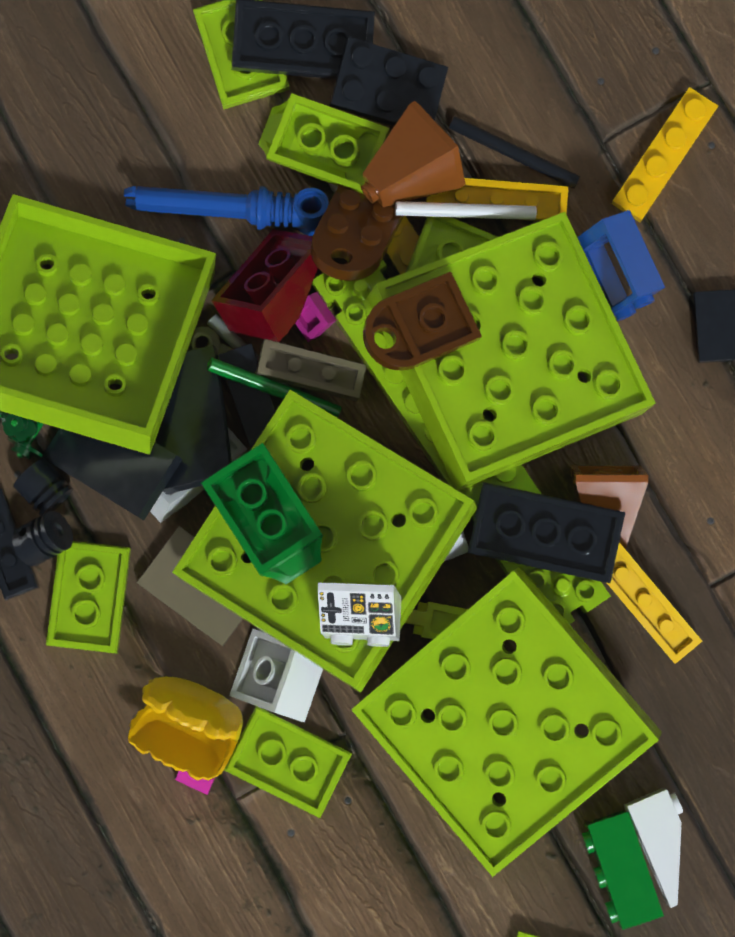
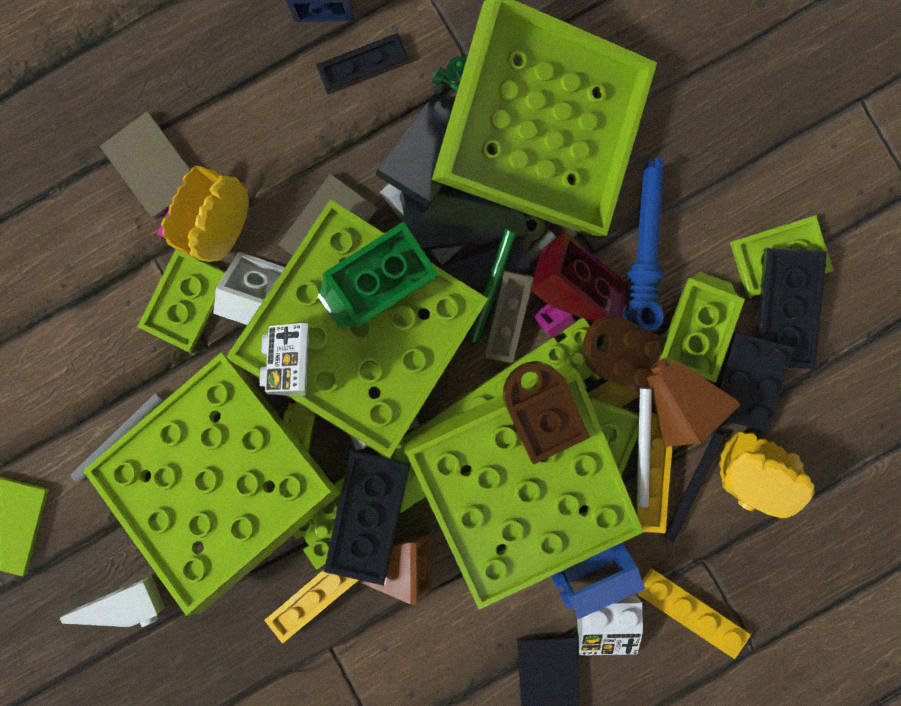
camera: 80 degrees right, 5 degrees up
black piece [12,511,73,566] -> none
black piece [13,458,73,515] -> none
lime tile [46,541,131,654] -> none
green brick [581,810,664,930] -> none
none -> light grey bar [70,393,164,483]
none -> dark tan tile [100,112,191,219]
none -> white slope [577,594,643,655]
none -> yellow animal [719,432,815,518]

